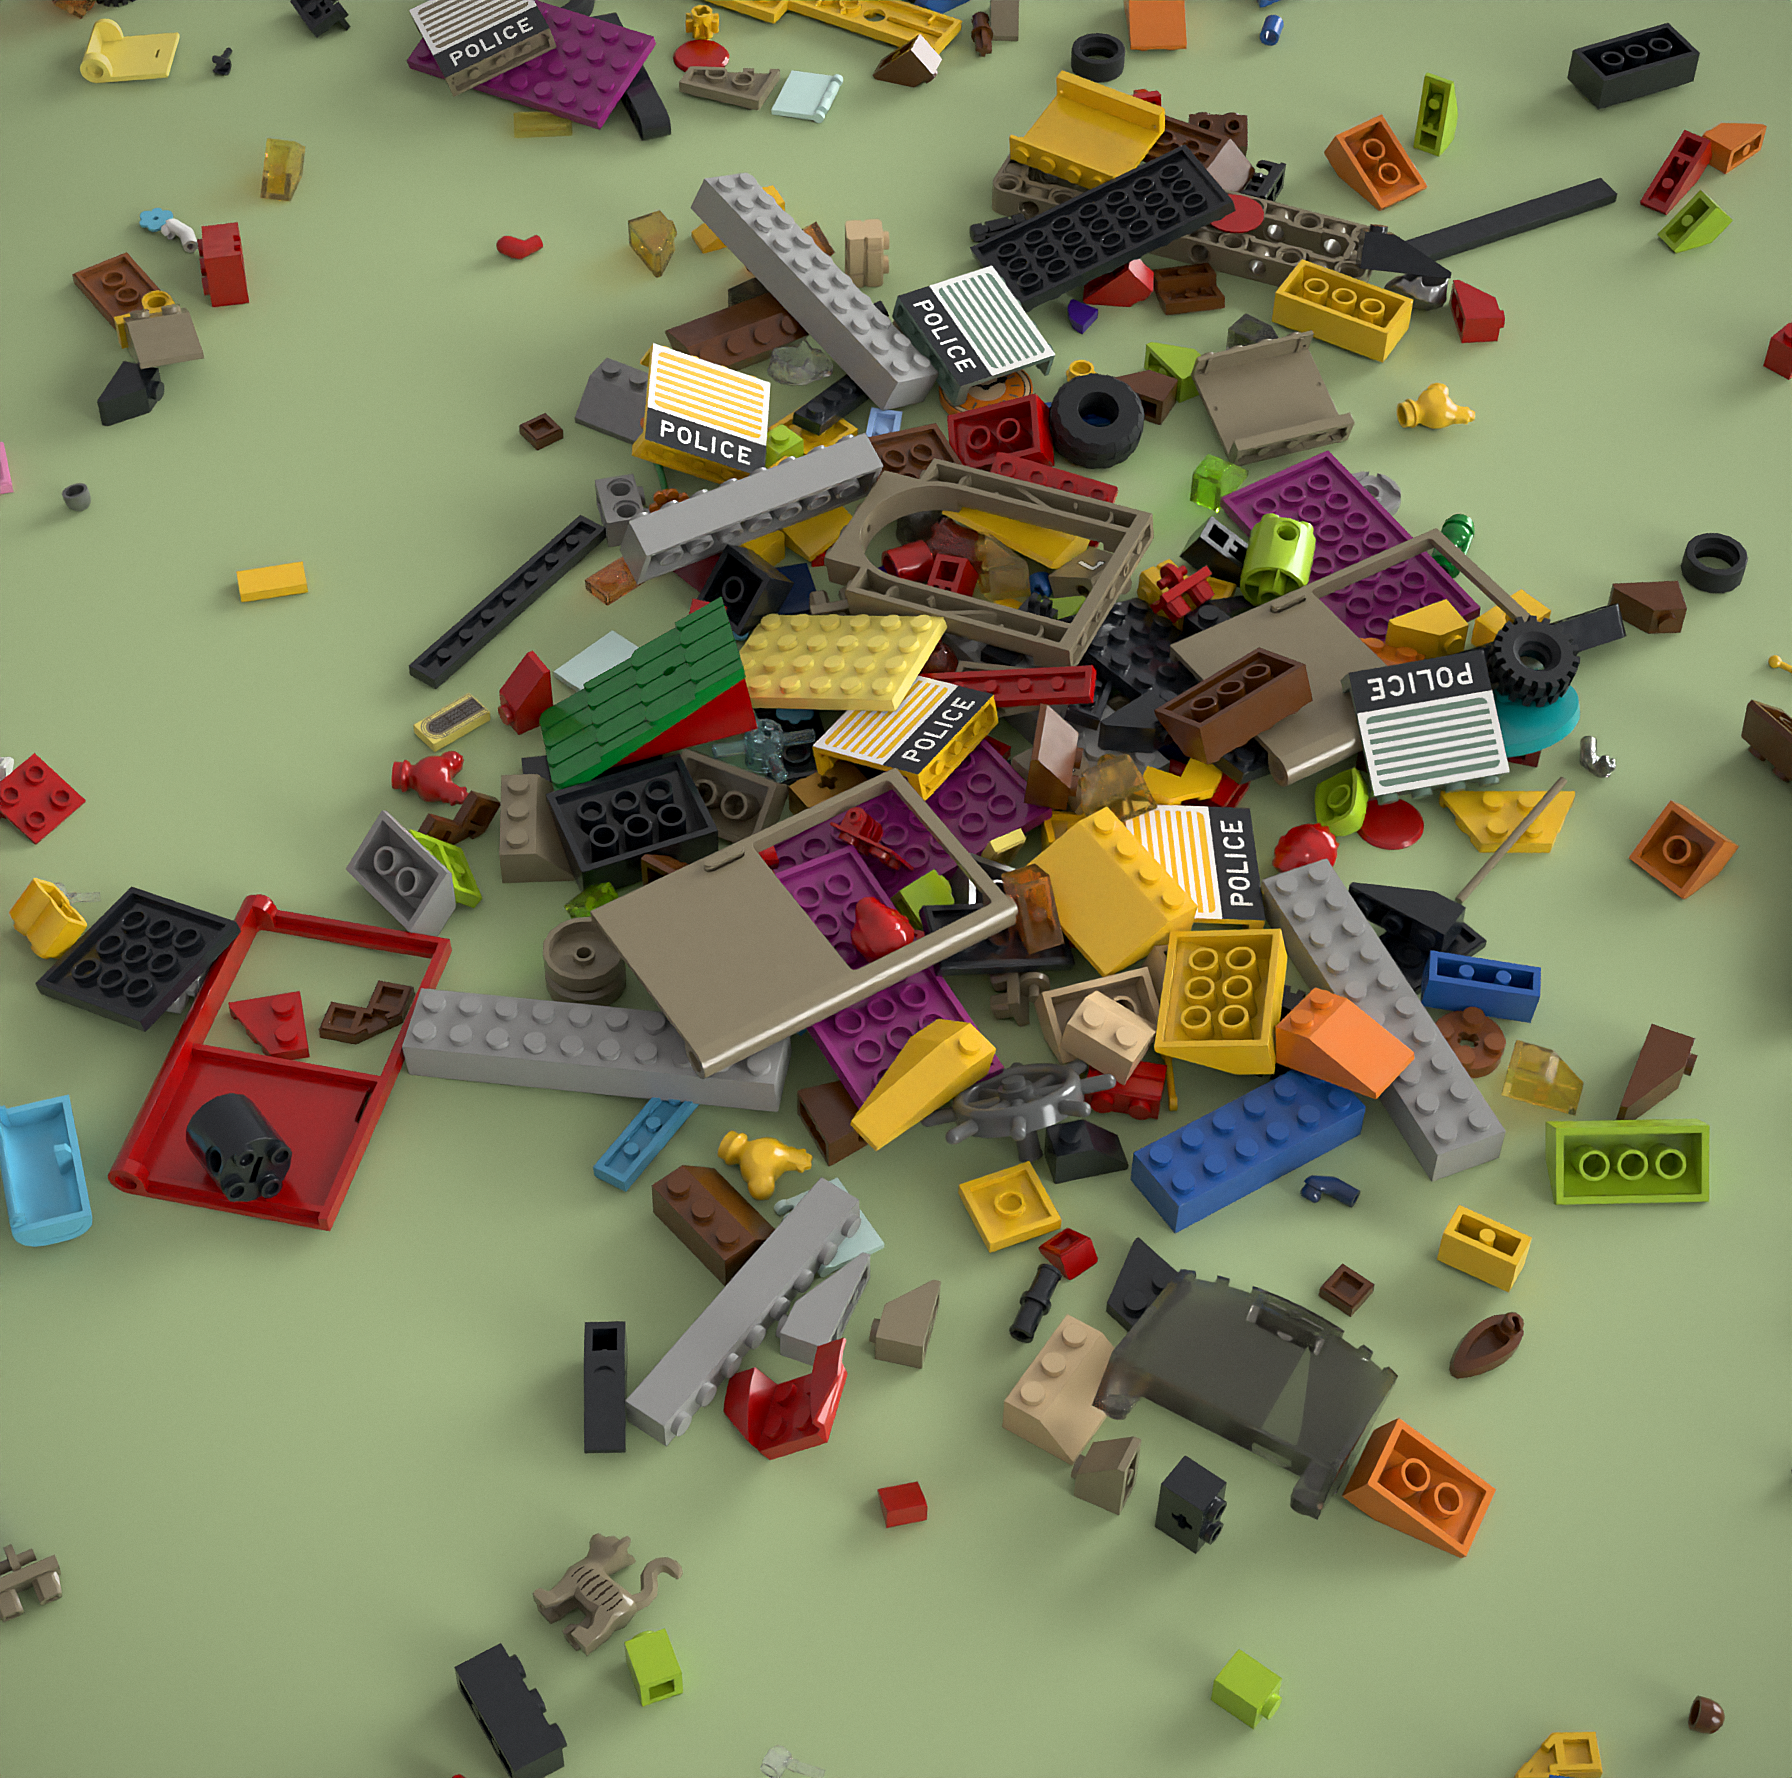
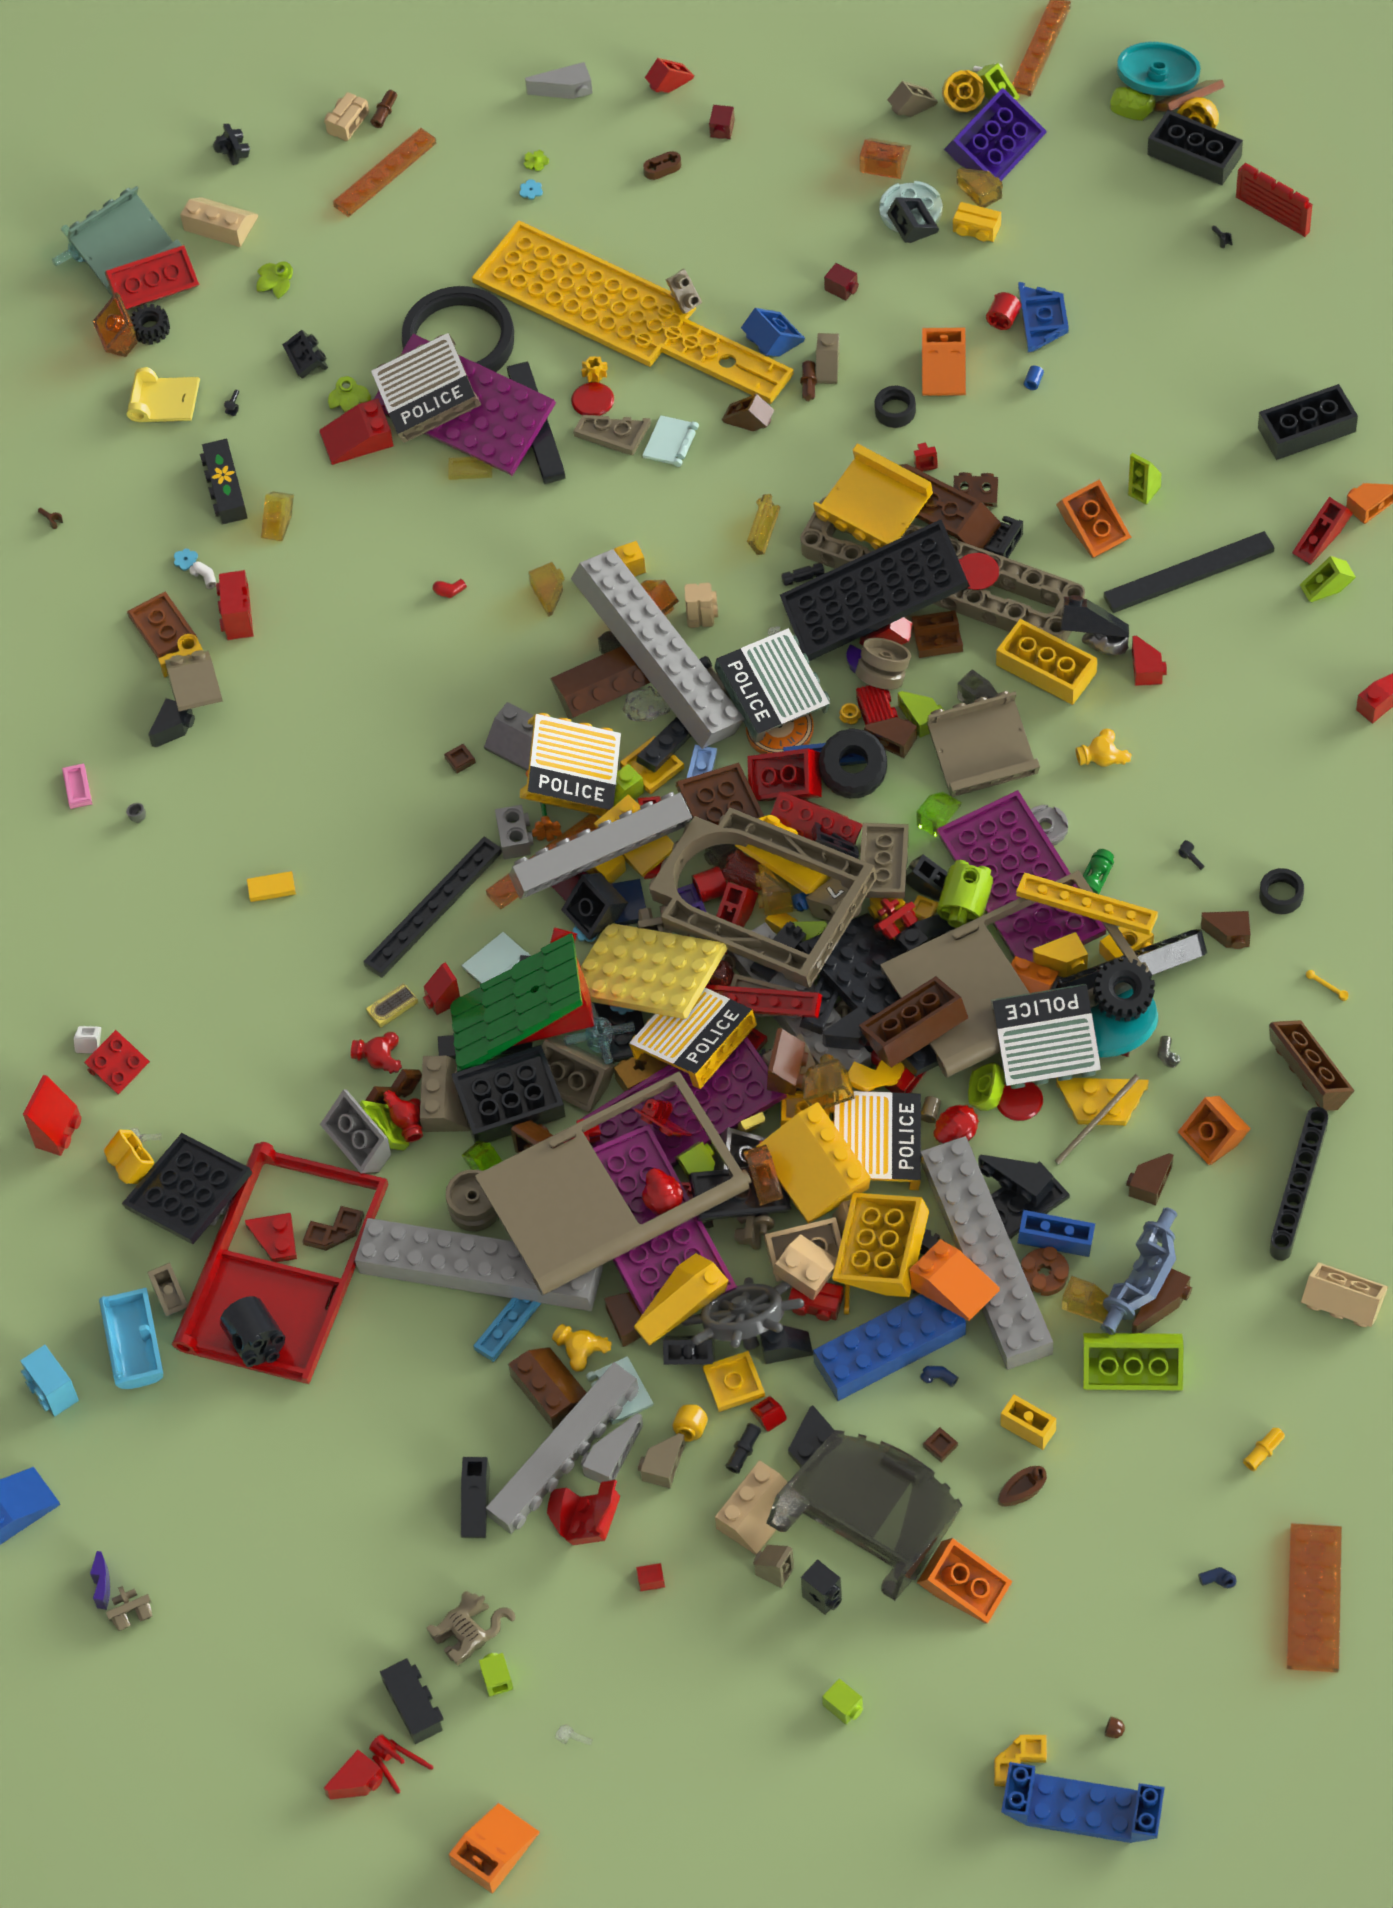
camera: 10 degrees right, 10 degrees up
none -> dark tan slope [147,1262,188,1317]
none -> black brick [200,438,248,525]
none -> red slope [319,398,394,465]
none -> lime plate [328,376,371,413]
none -> red animal [383,1090,423,1142]
none -> black brick [663,1335,715,1365]
none -> yellow head [672,1404,708,1442]
none -> clear yellow hinge [747,494,781,555]
none -> dark tan wheel [855,638,911,690]
none -> red brick [856,685,898,725]
none -> dark tan hinge [860,823,909,899]
none -> dark tan hinge [921,1096,941,1123]
none -> yellow plate [1016,872,1158,935]
none -> sand blue plate [1100,1207,1177,1335]
none -> reddish brown slope [1126,1153,1174,1206]
none -> black hand [1178,840,1205,870]

